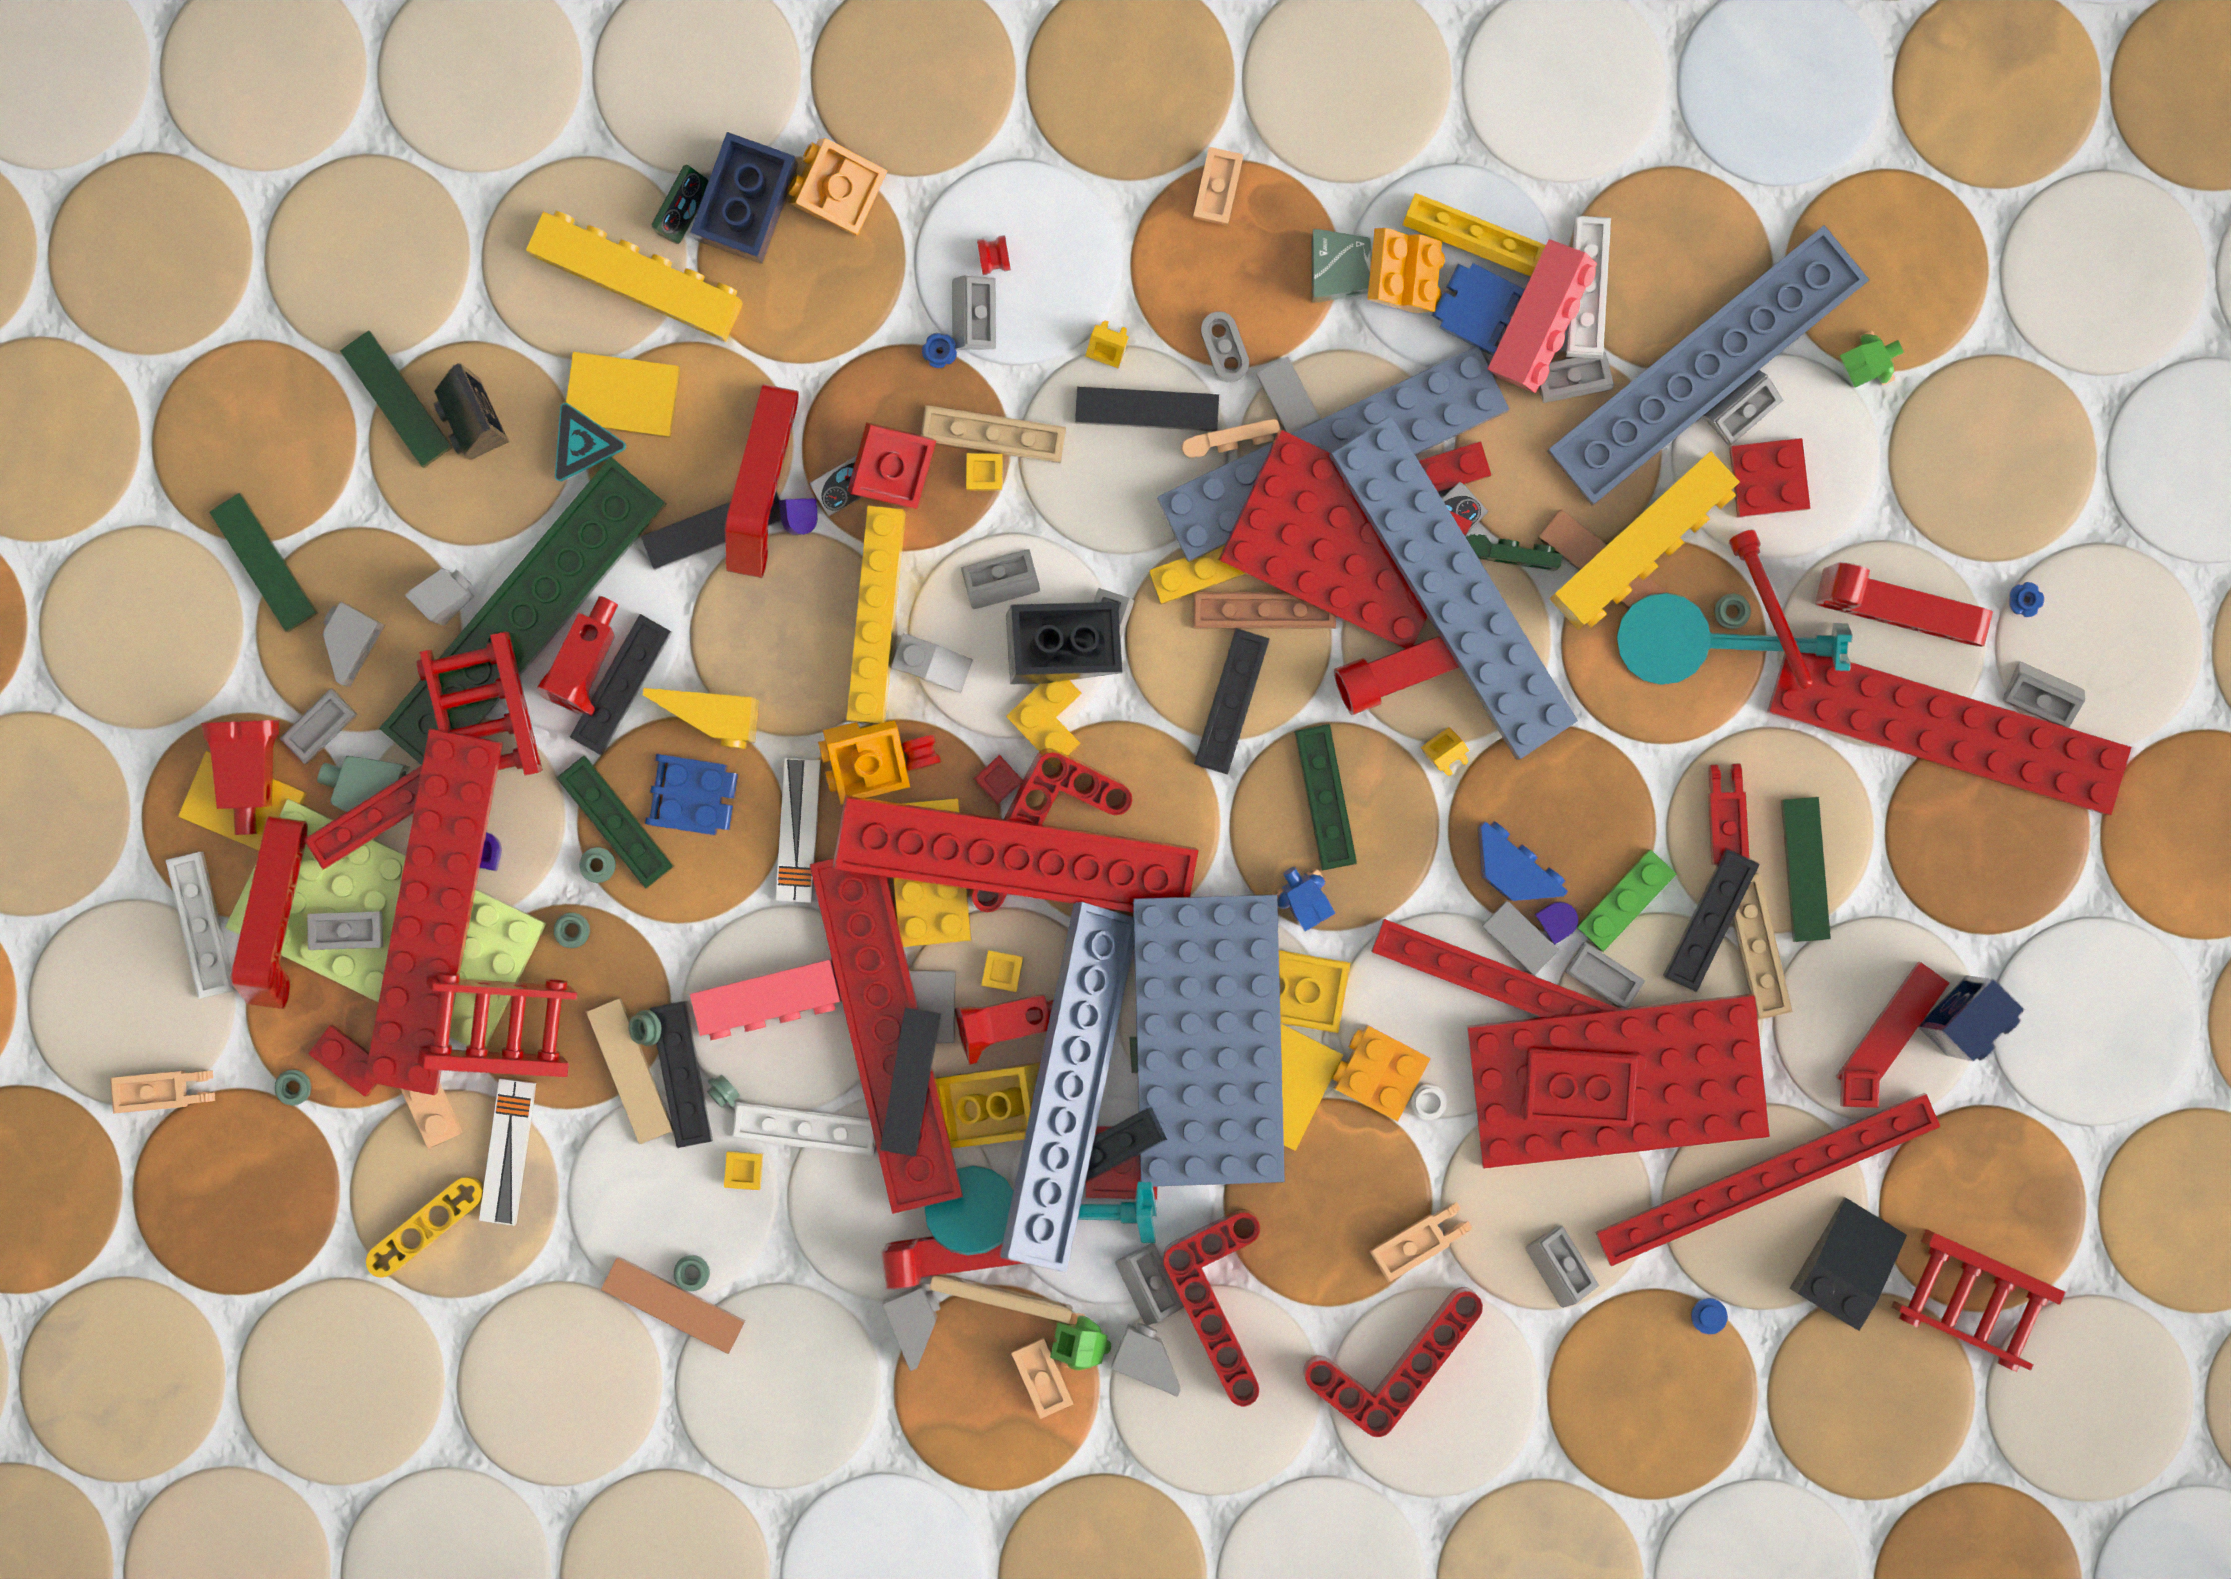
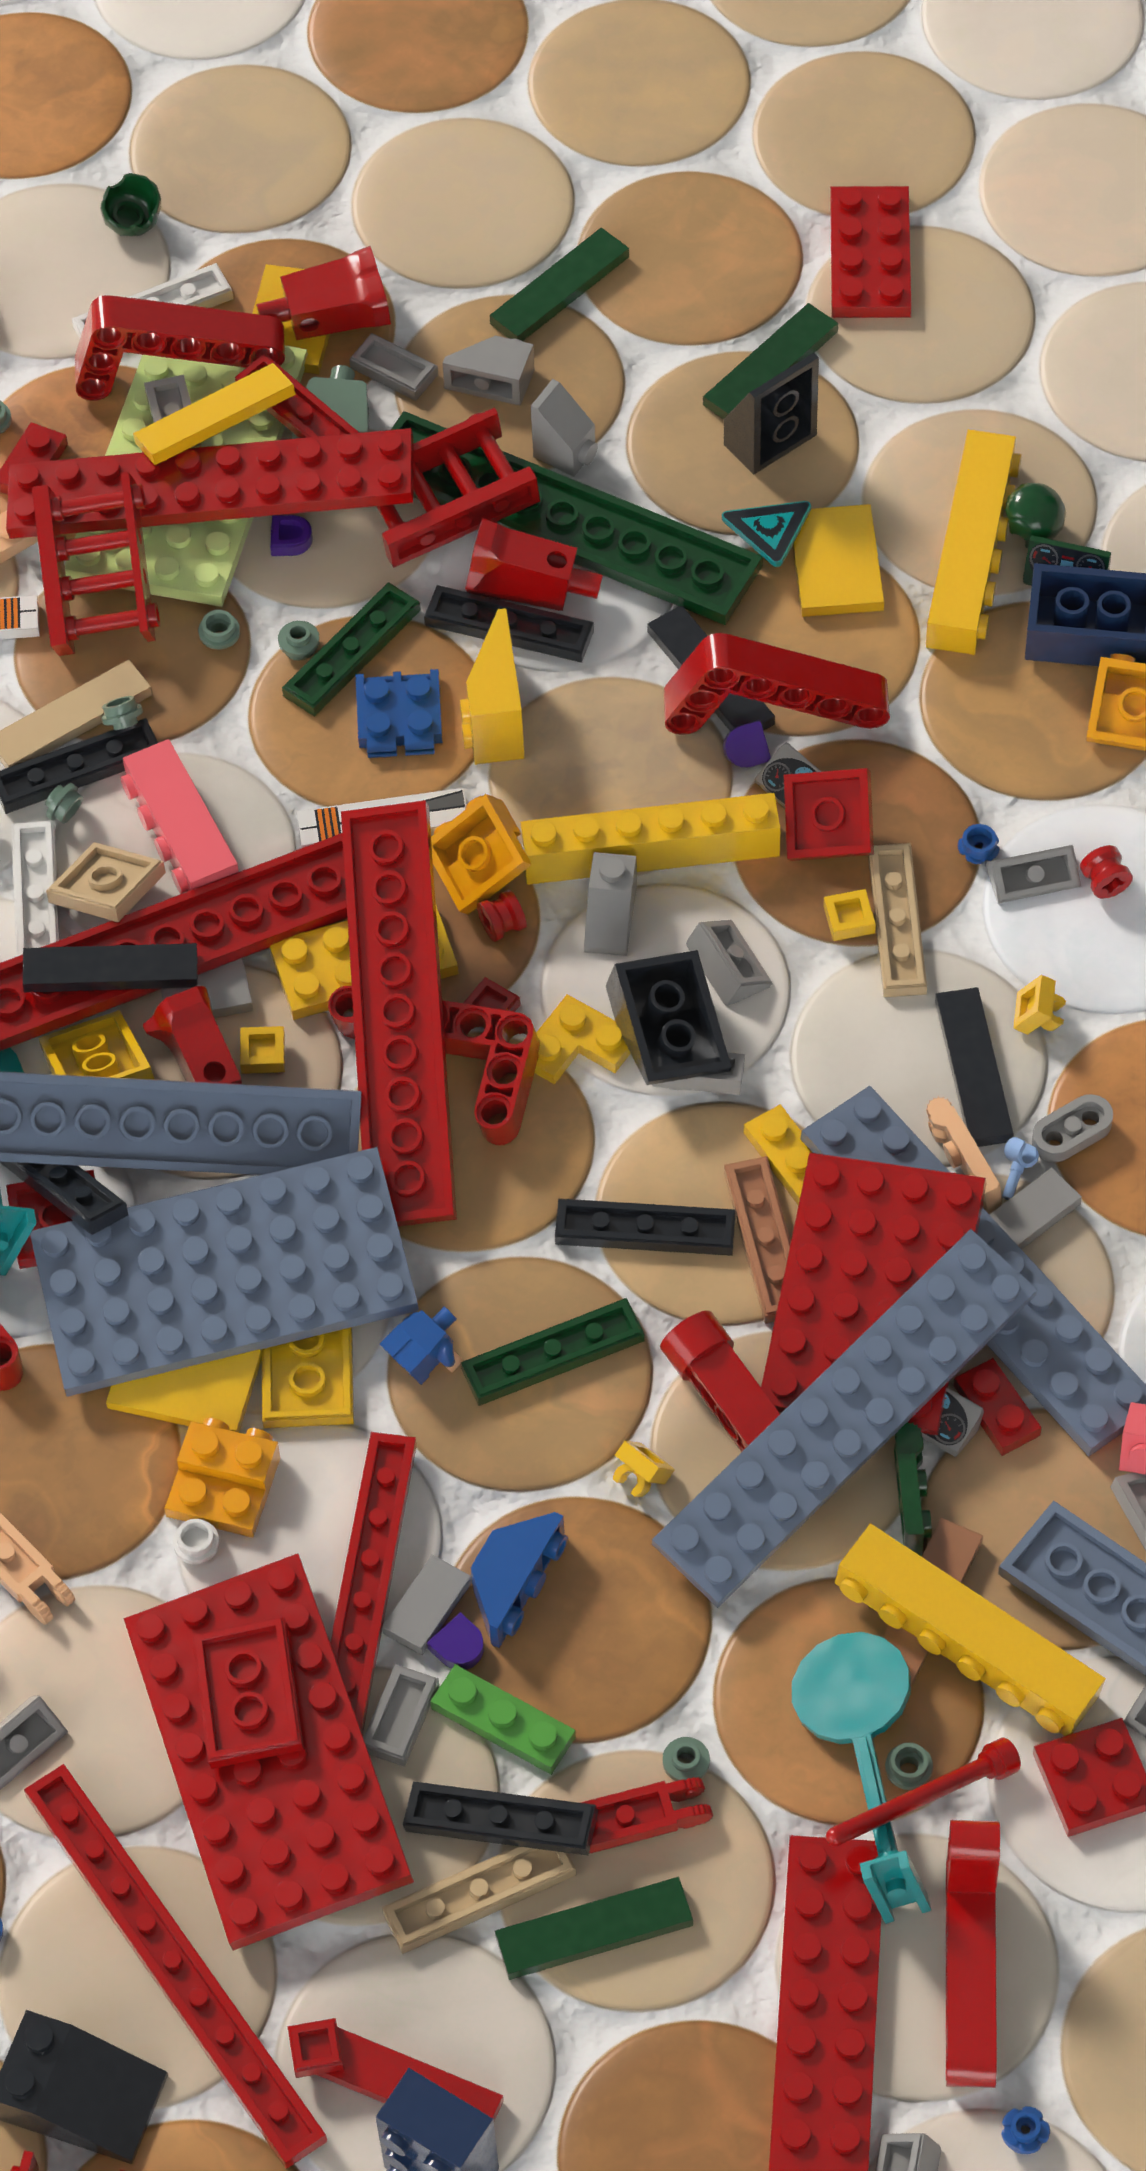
camera: 80 degrees right, 30 degrees down
none -> tan tile [46,842,166,922]
none -> dark green hair [100,173,161,236]
none -> yellow tile [133,363,296,465]
none -> sand green plate [662,1737,710,1781]
none -> red plate [830,186,911,318]
none -> light blue hand [1002,1137,1039,1200]
none -> dark green hair [1005,483,1066,548]

